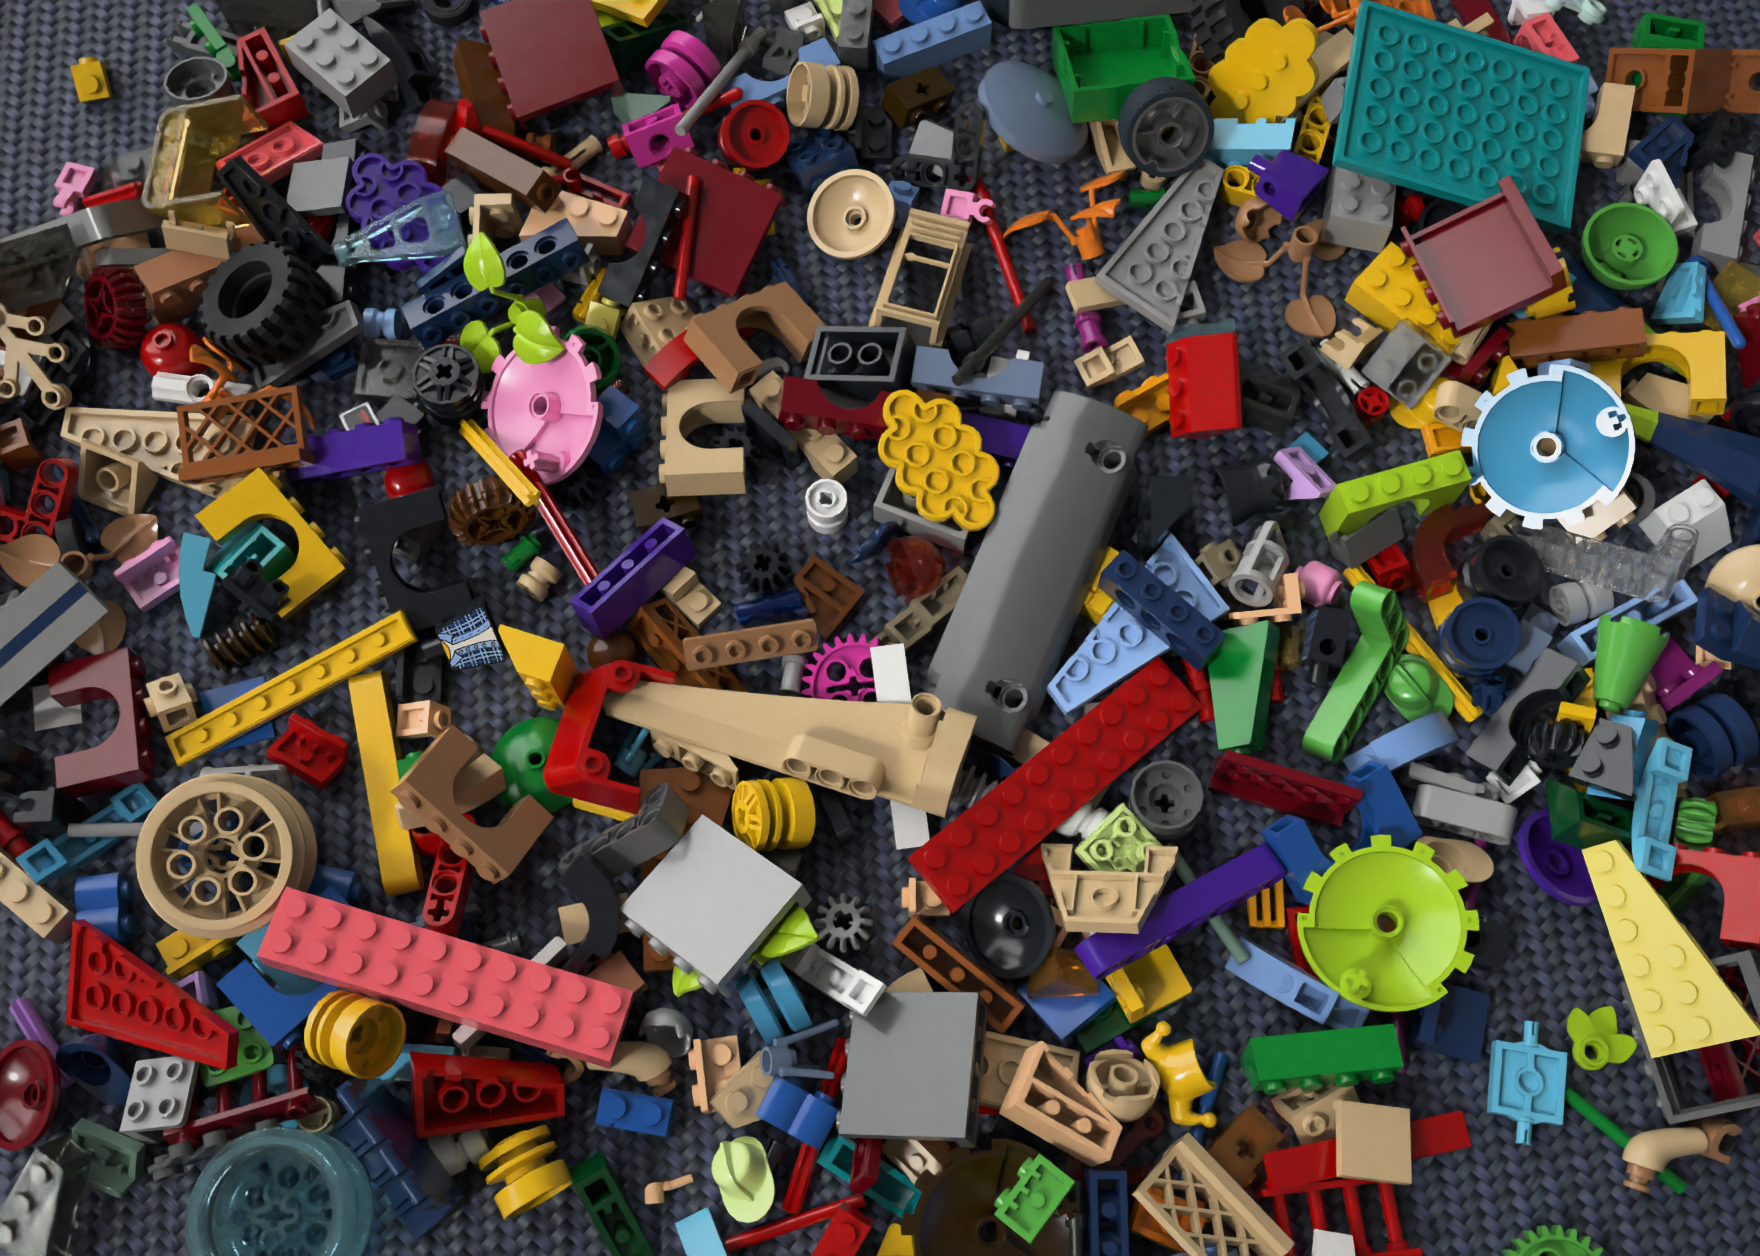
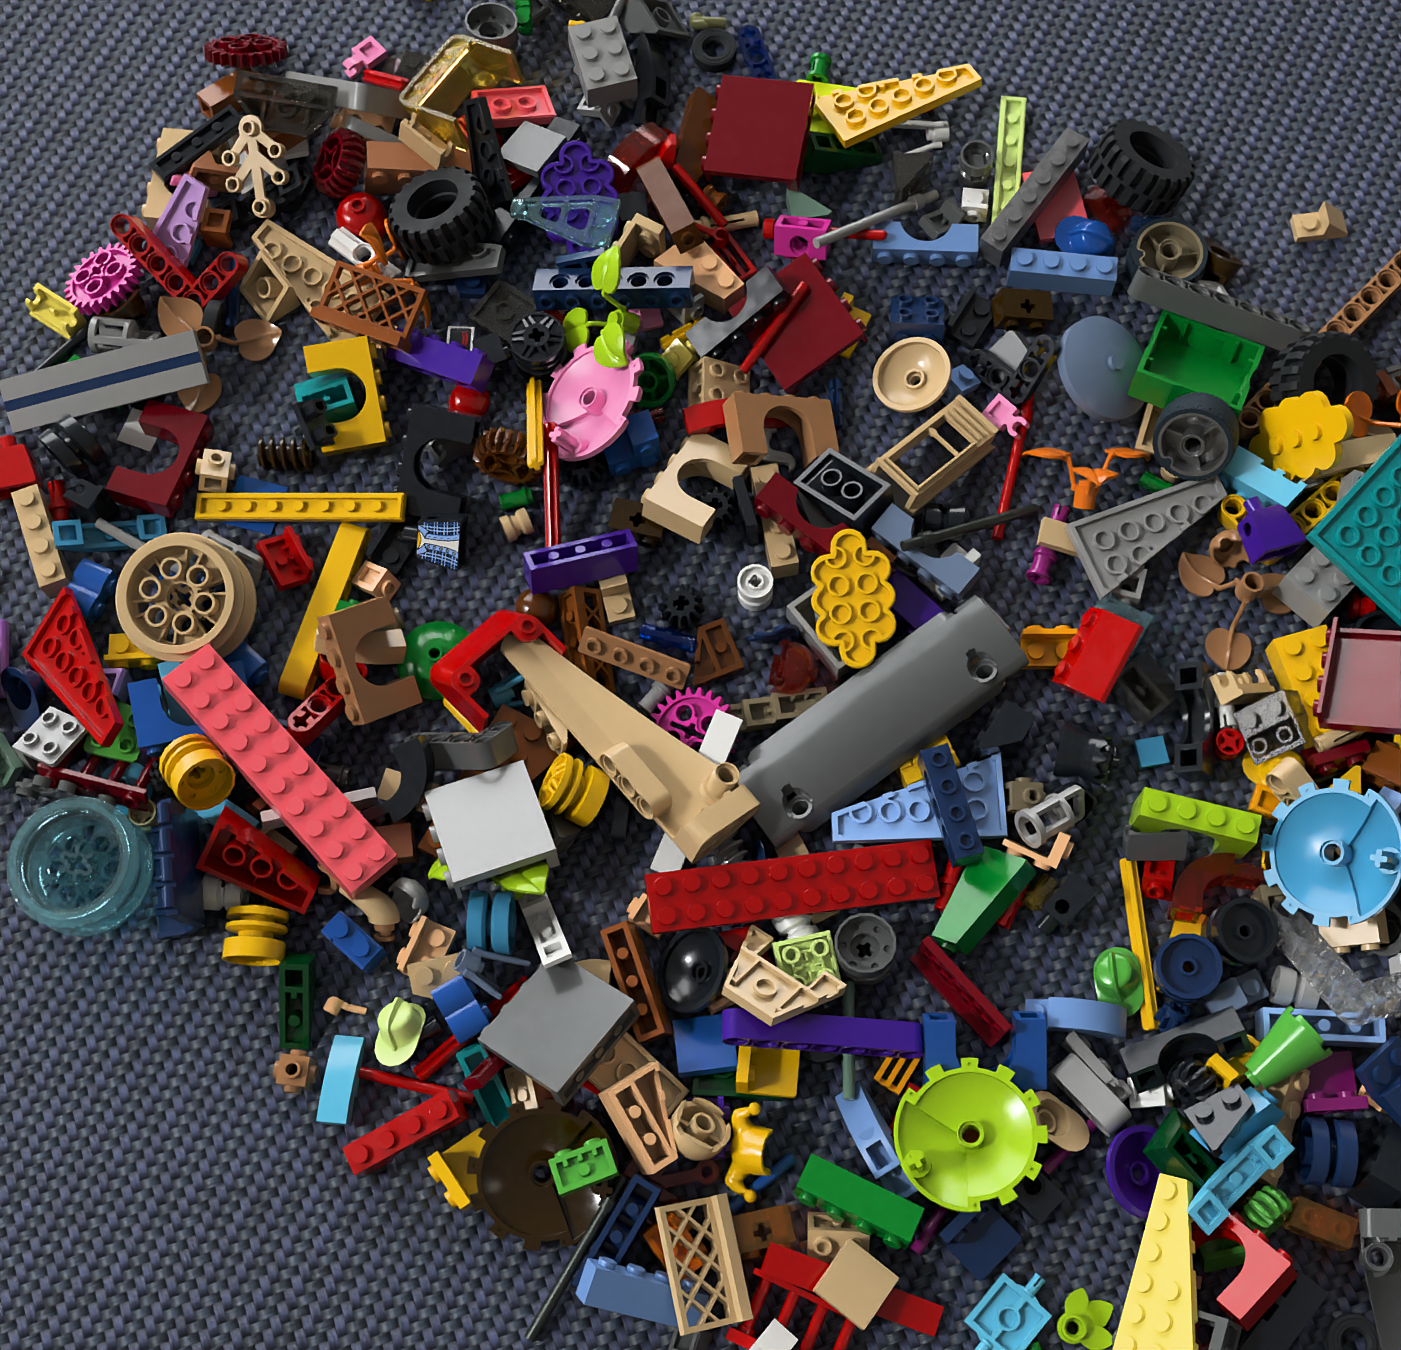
camera: 35 degrees right, 0 degrees up
bright pink bracket [113,536,181,613] -> none
medium azure slope [178,532,217,639] -> none
red wedge [237,27,310,139] -> none
light blue wheel [363,308,402,340] -> none
yellow slope [498,624,580,711] -> none
dark pink wheel [645,30,722,109] -> none
red wheel [718,100,790,172] -> none
tan wheel [786,61,859,131] -> none
light grey gear [814,893,873,954] -> none
clear orange slope [1027,947,1098,998] -> none
tan slope [1074,335,1146,389] -> none
lavender slope [1273,446,1336,500] -> none
bright pink head [1295,561,1344,608] -> none
bright green beam [1302,581,1409,763] -> none

